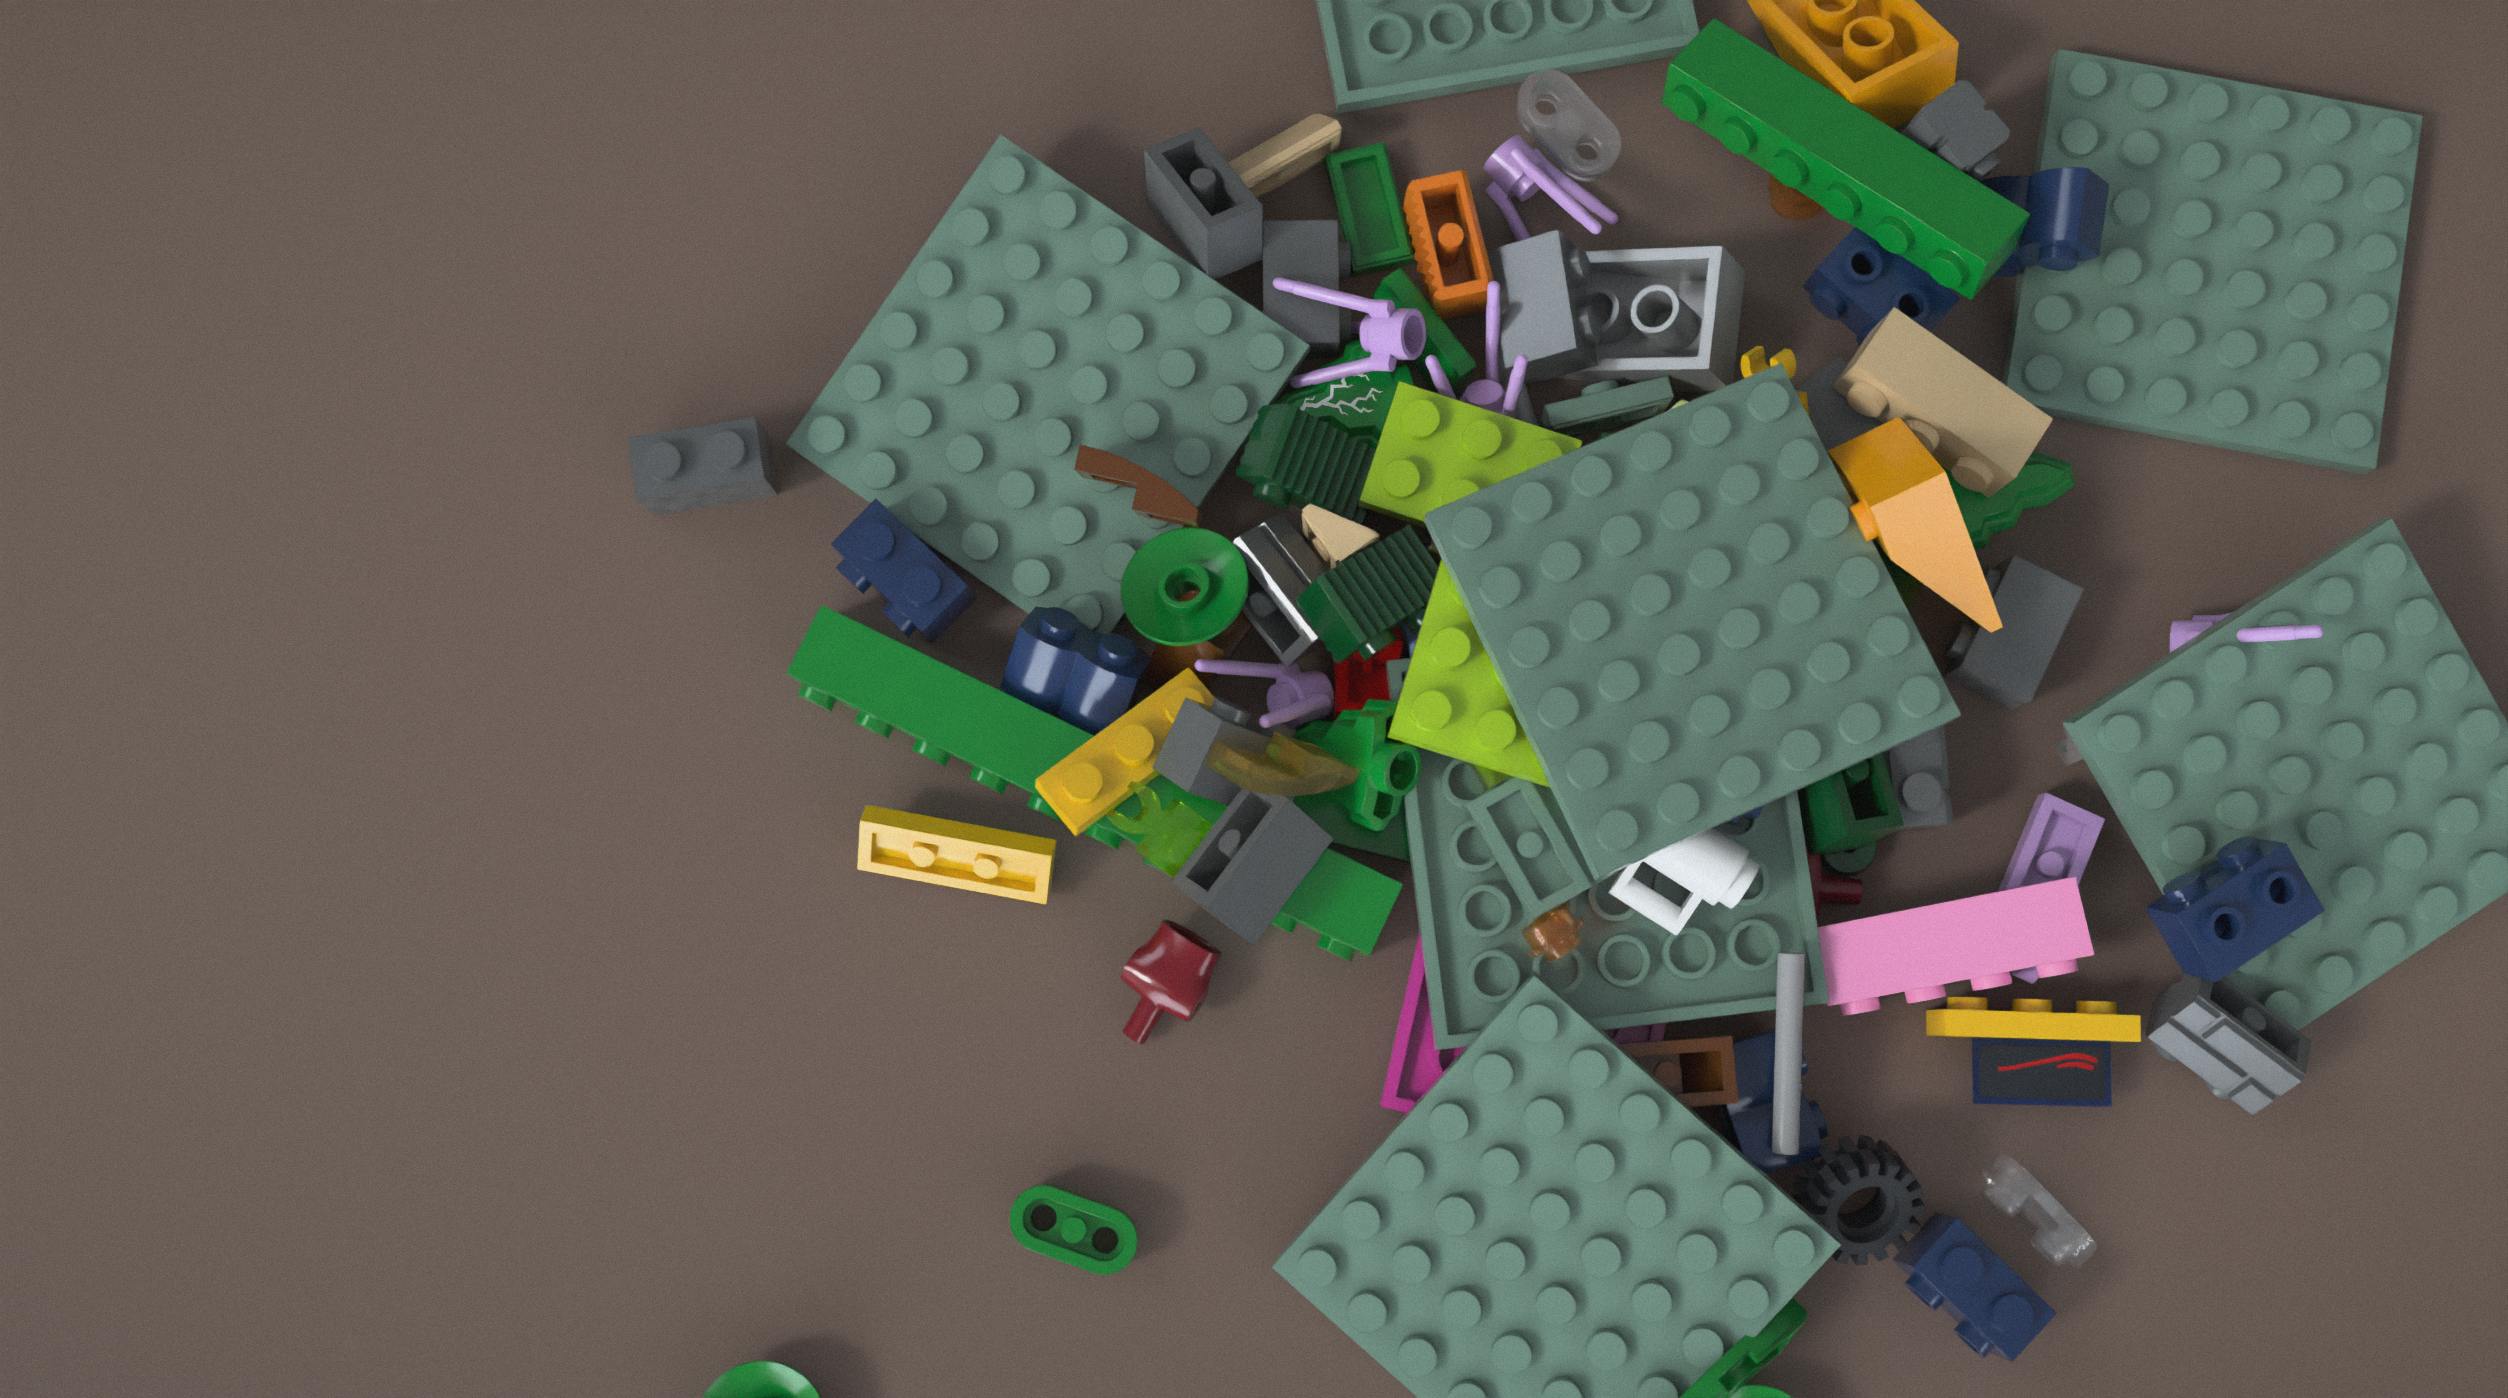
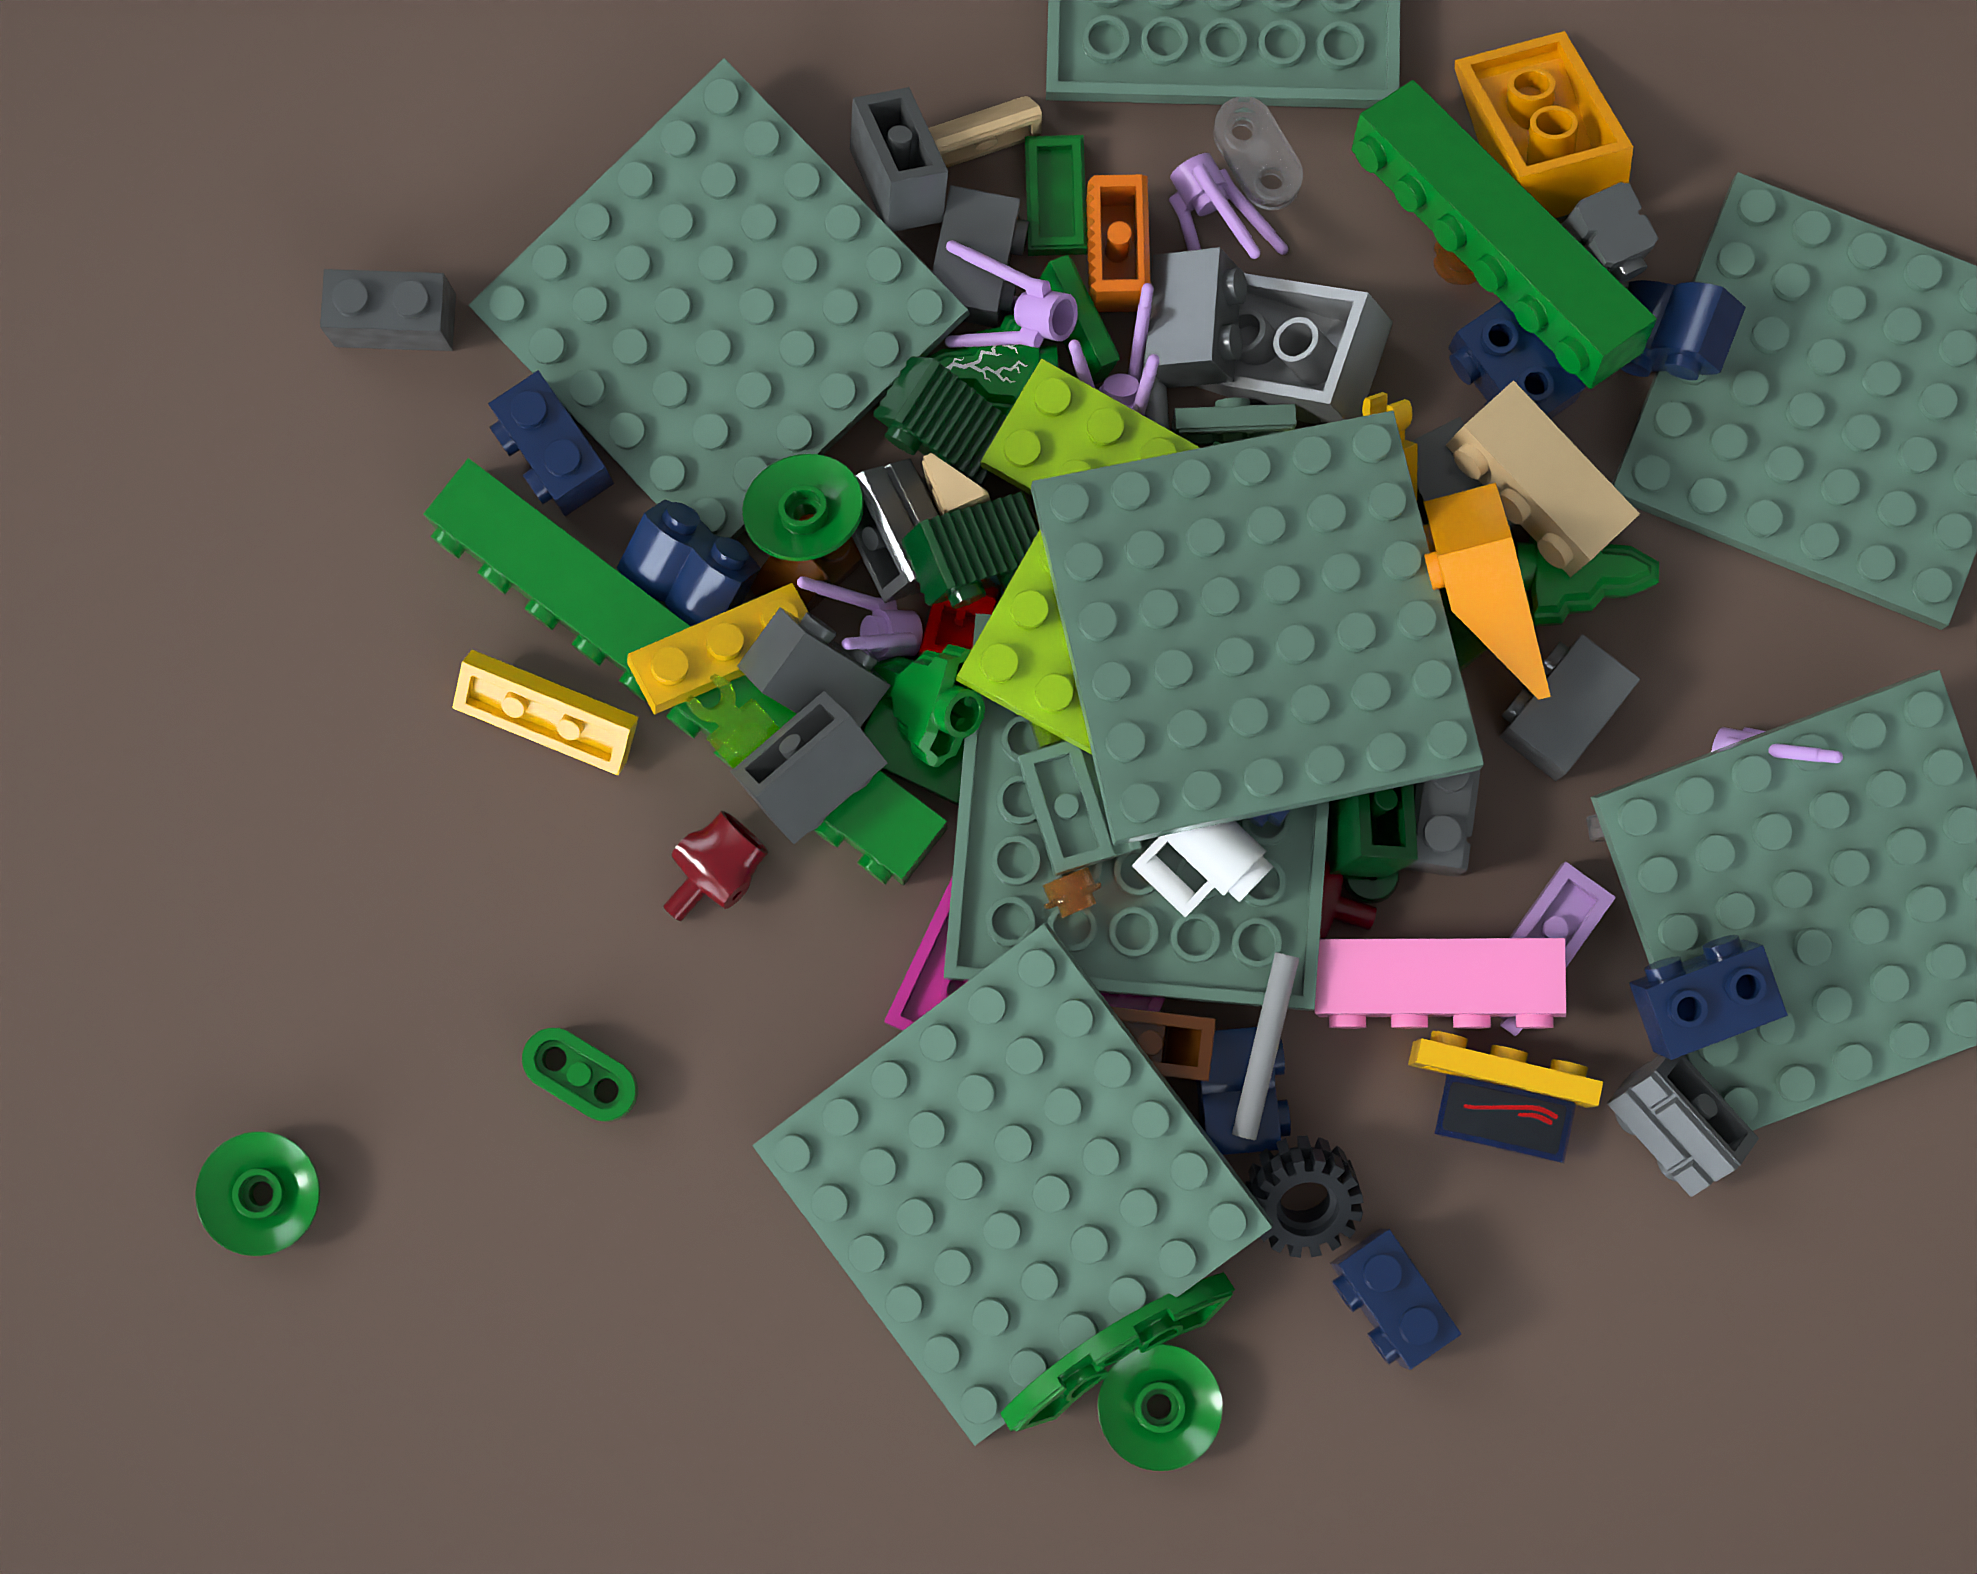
camera: 15 degrees right, 0 degrees up
reddish brown slope [1074,444,1204,528] -> none
clear yellow slope [1205,732,1360,796] -> none
clear plate [1982,1153,2098,1268] -> none

